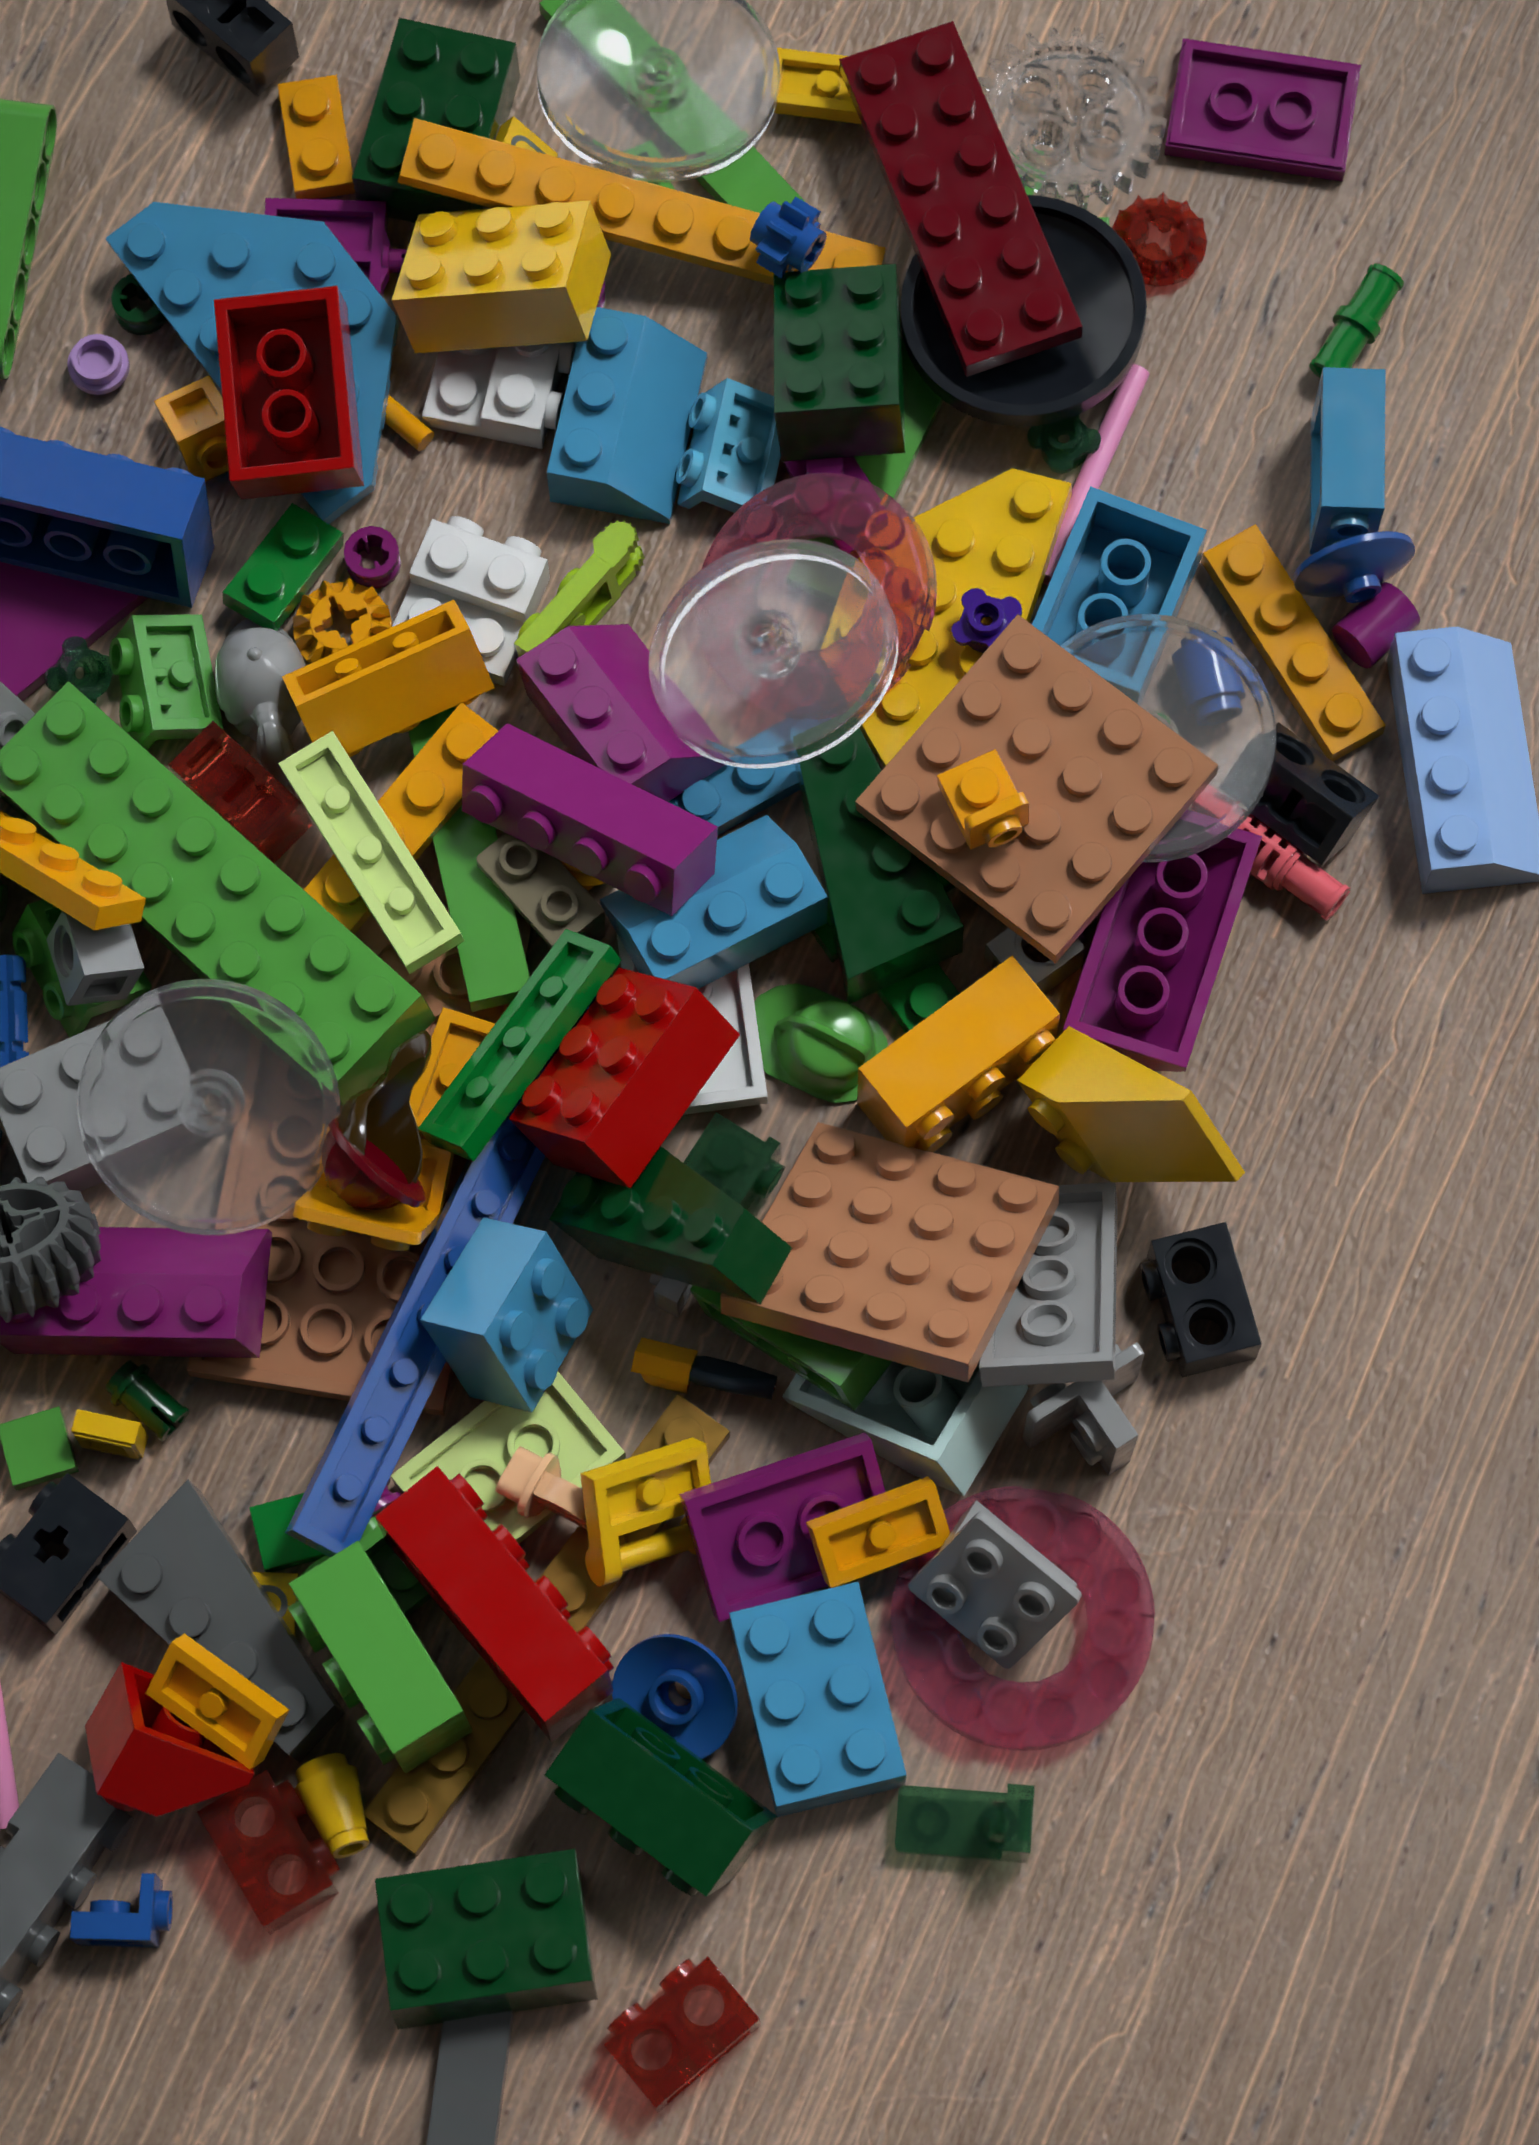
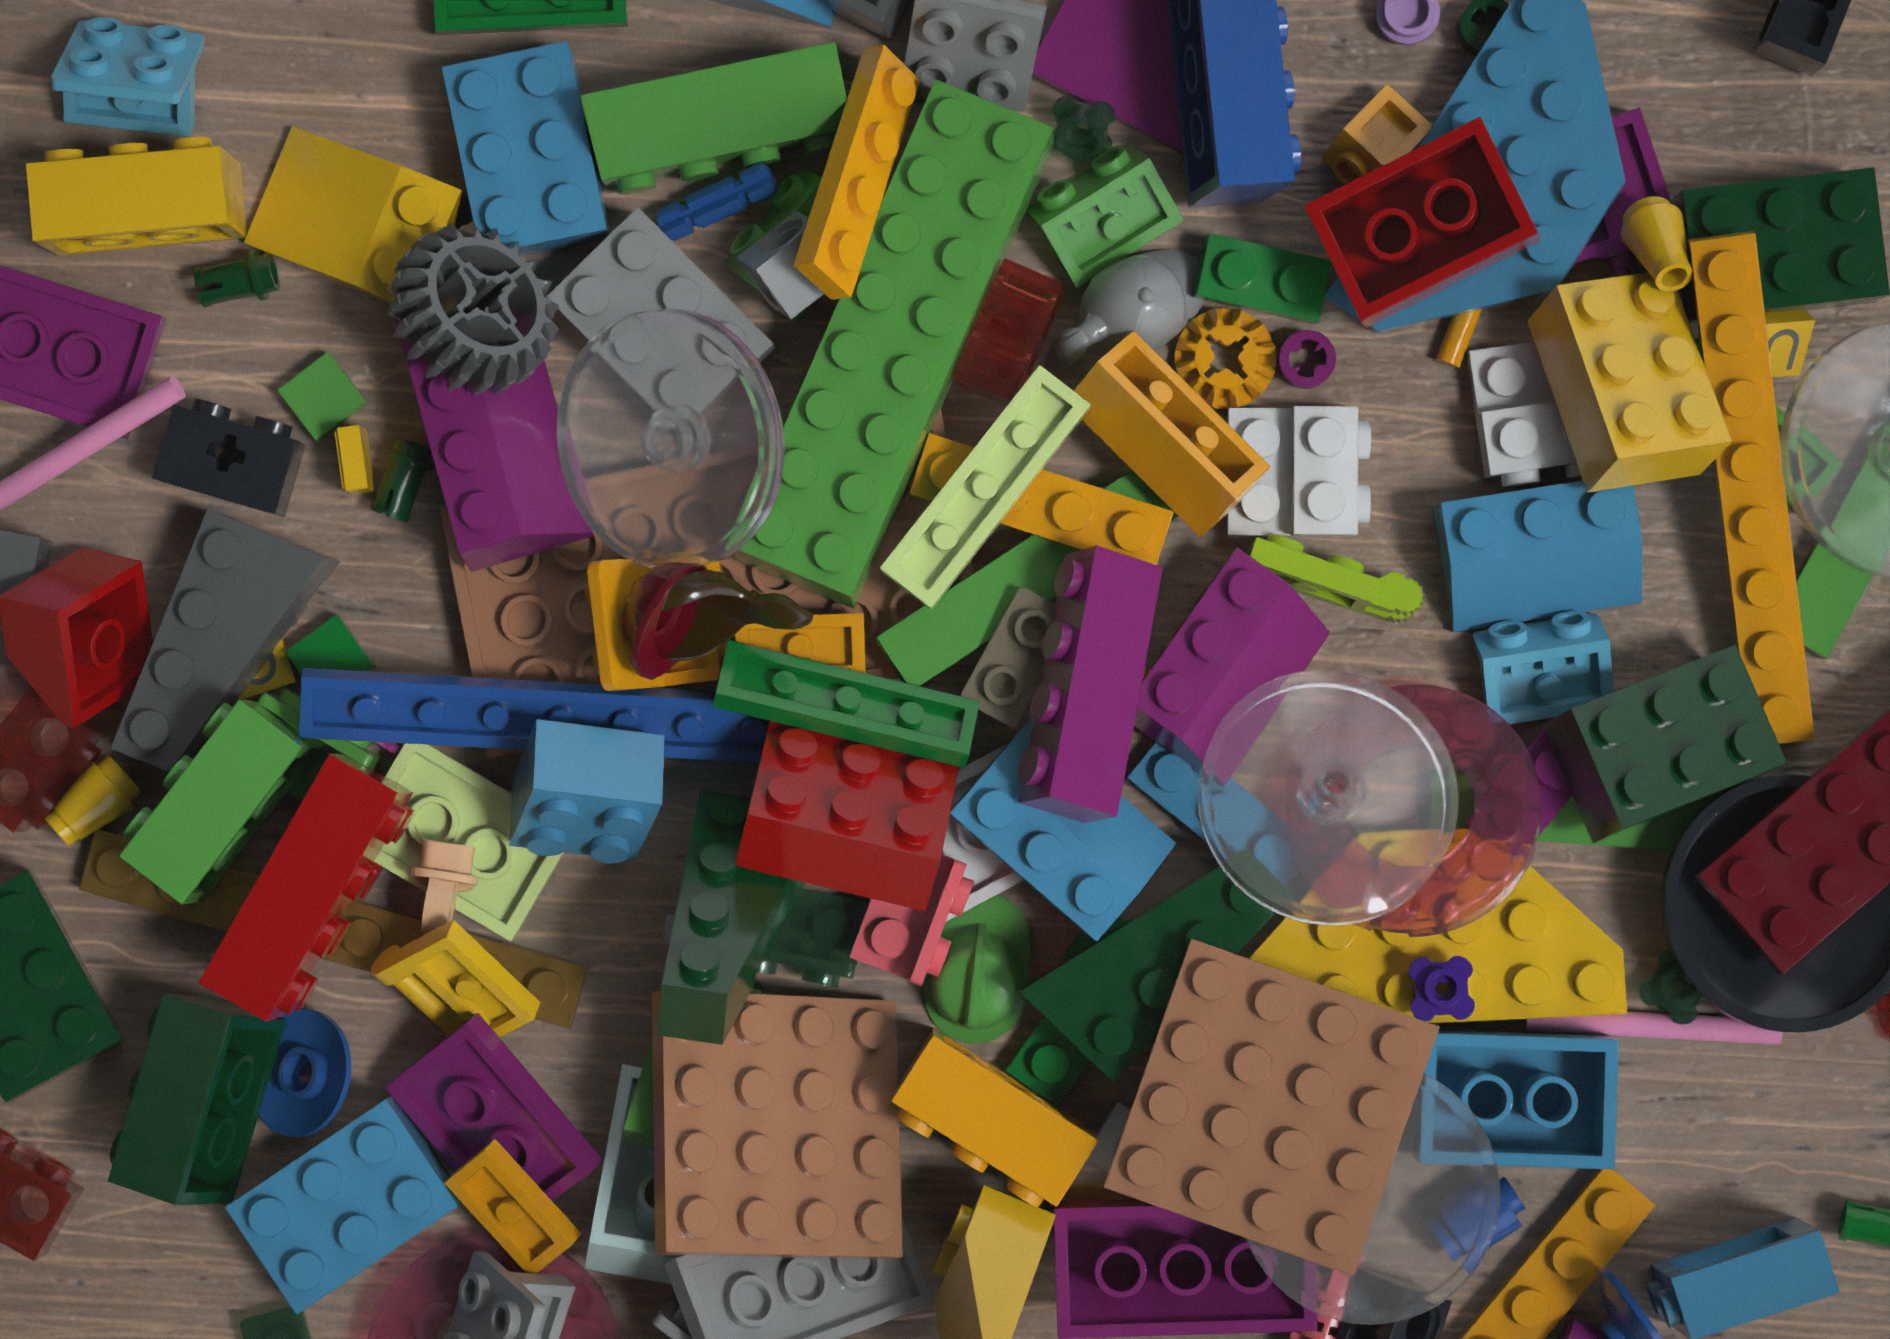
camera: 70 degrees right, 15 degrees up
light orange plate [145,1634,290,1770] -> none
light orange plate [277,75,355,199] -> none
piece [631,1337,777,1400] -> none
blue gear [750,197,827,278] -> none
light orange bracket [937,749,1029,850] -> none
none -> coral bracket [849,854,974,986]
none -> yellow cone [1621,196,1693,292]

